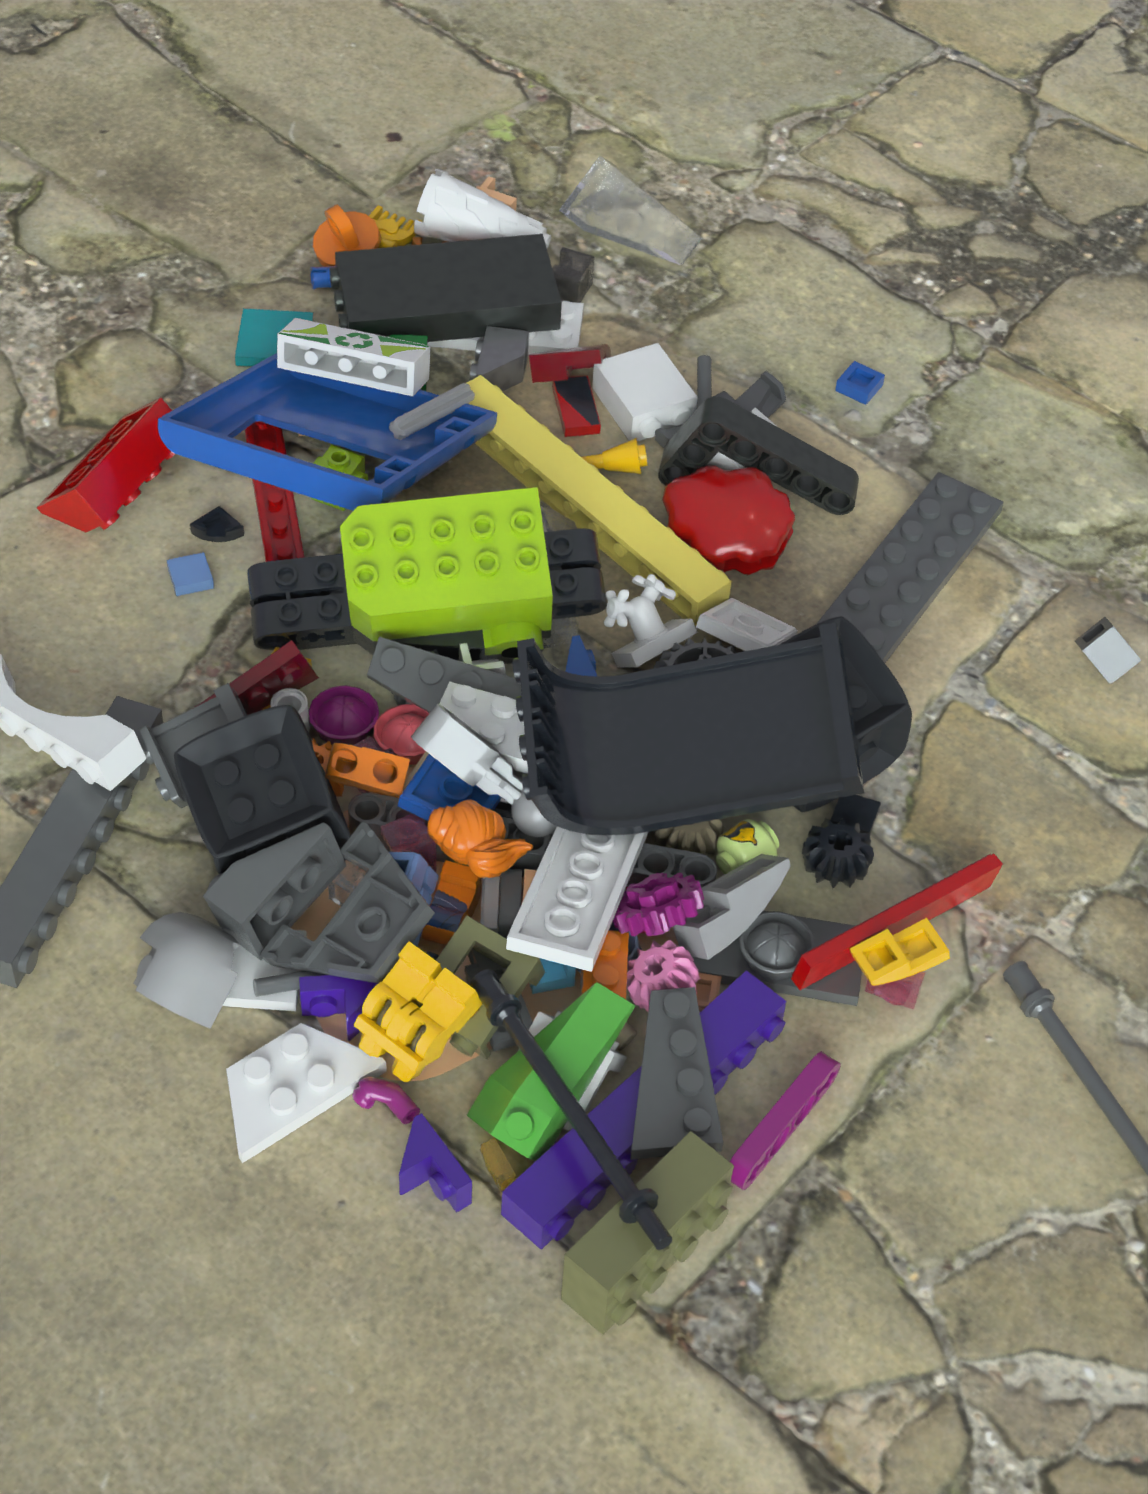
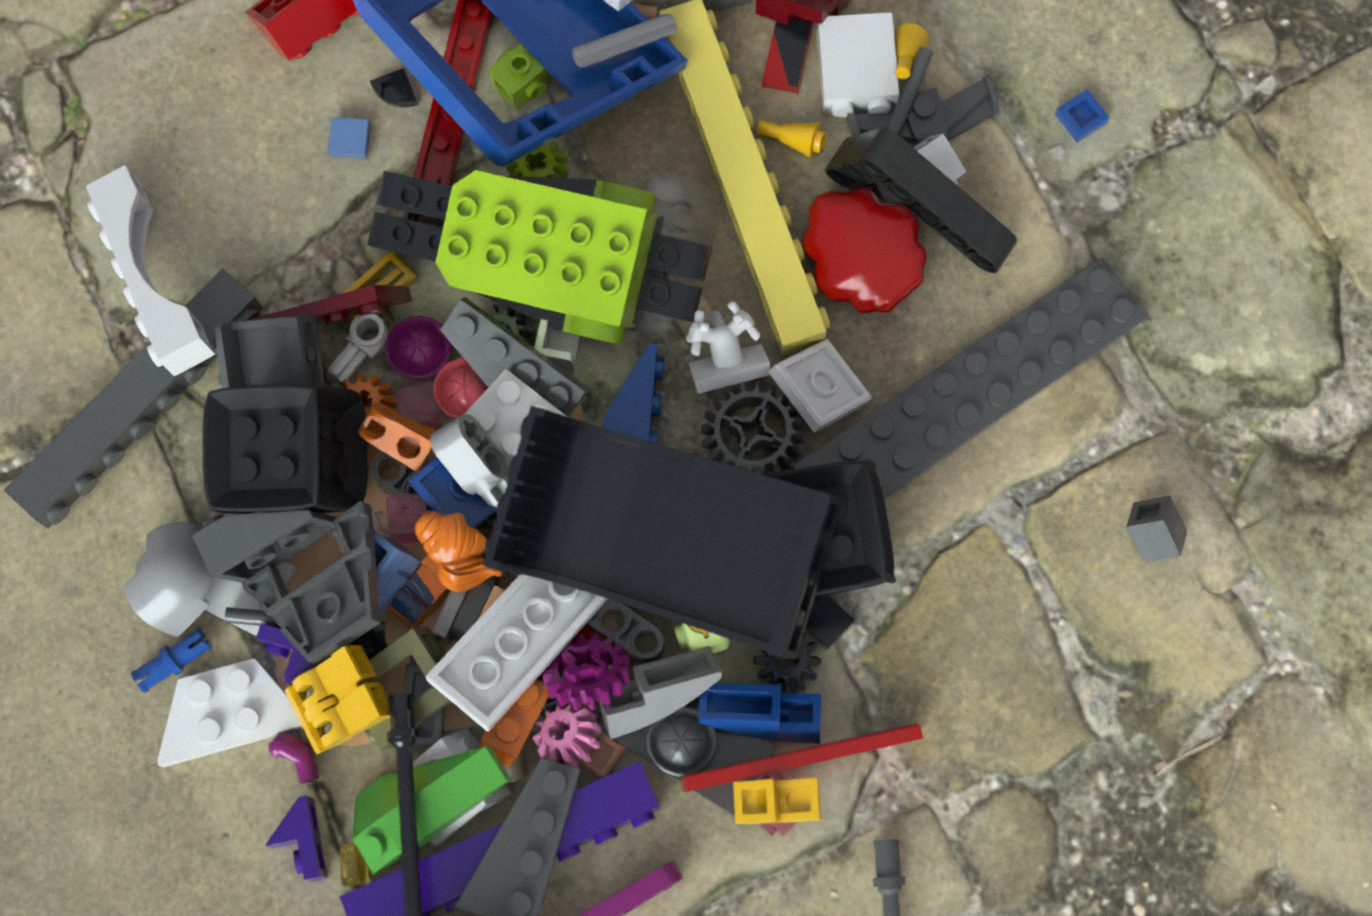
camera: 30 degrees right, 25 degrees up
none -> blue pin [131,628,212,693]
none -> blue slope [698,683,821,744]
none -> yellow cone [894,23,929,79]

